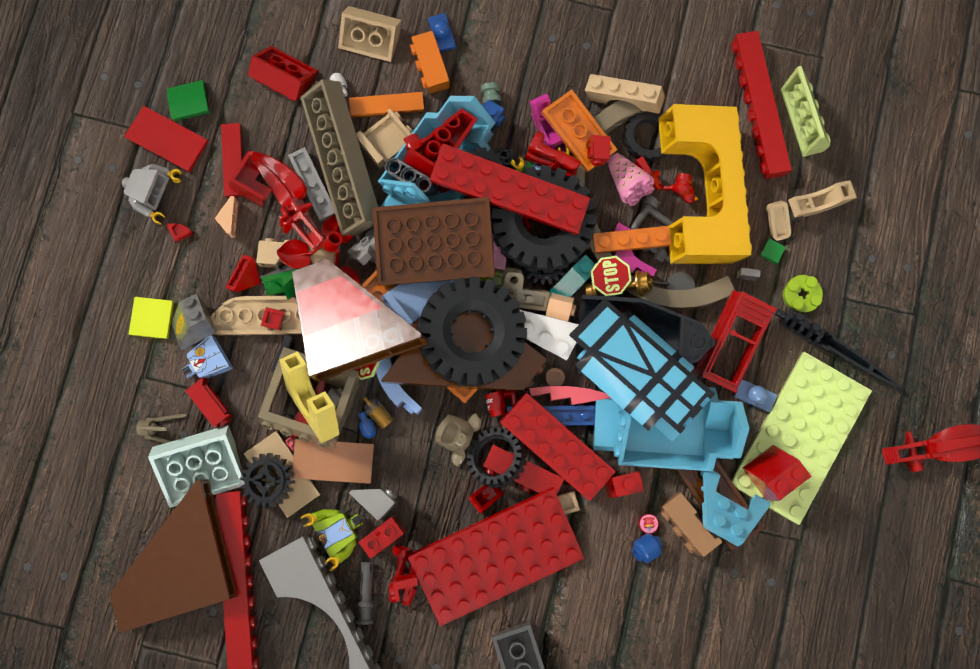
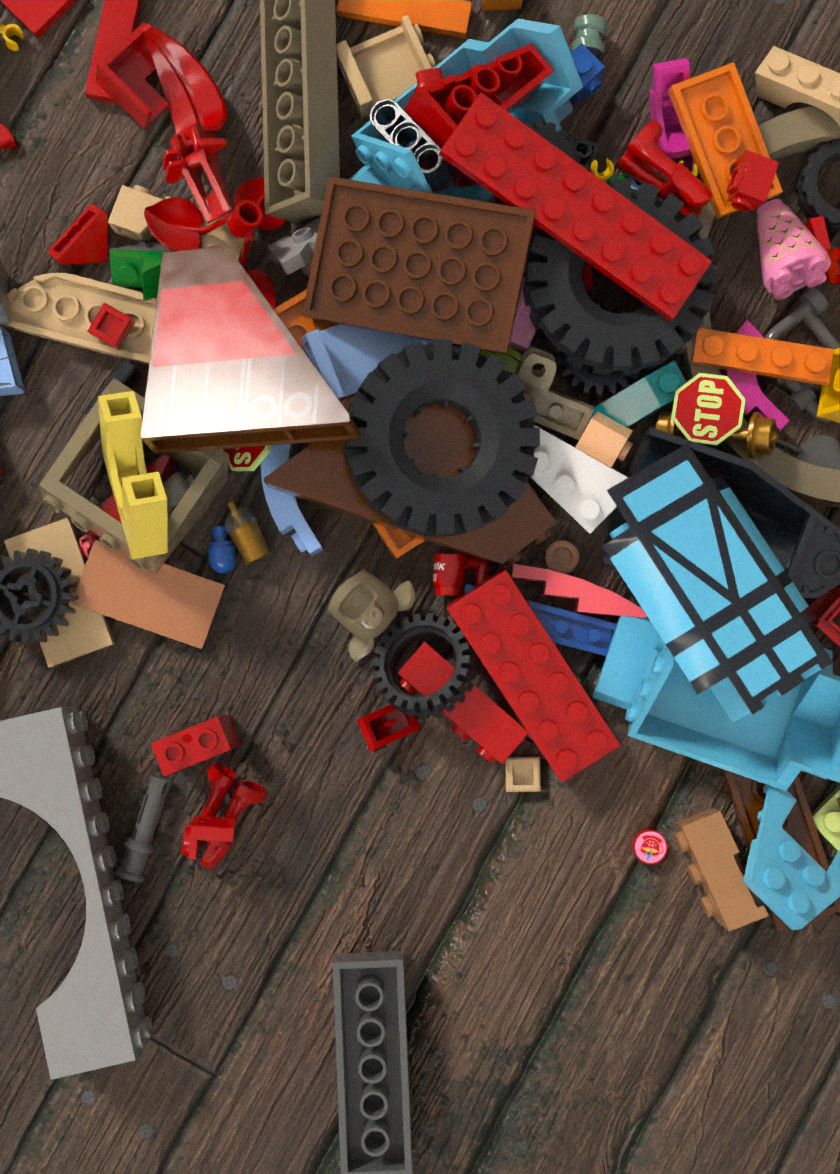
camera: 20 degrees right, 5 degrees up
light nougat slope [215,196,239,238] -> none
light grey plate [288,147,335,222] -> none
torso [301,509,364,571] -> none
light grey slope [349,489,398,521] -> none
red plate [407,487,584,626] -> none
red torso [605,471,644,498] -> none
blue head [632,533,663,563] -> none

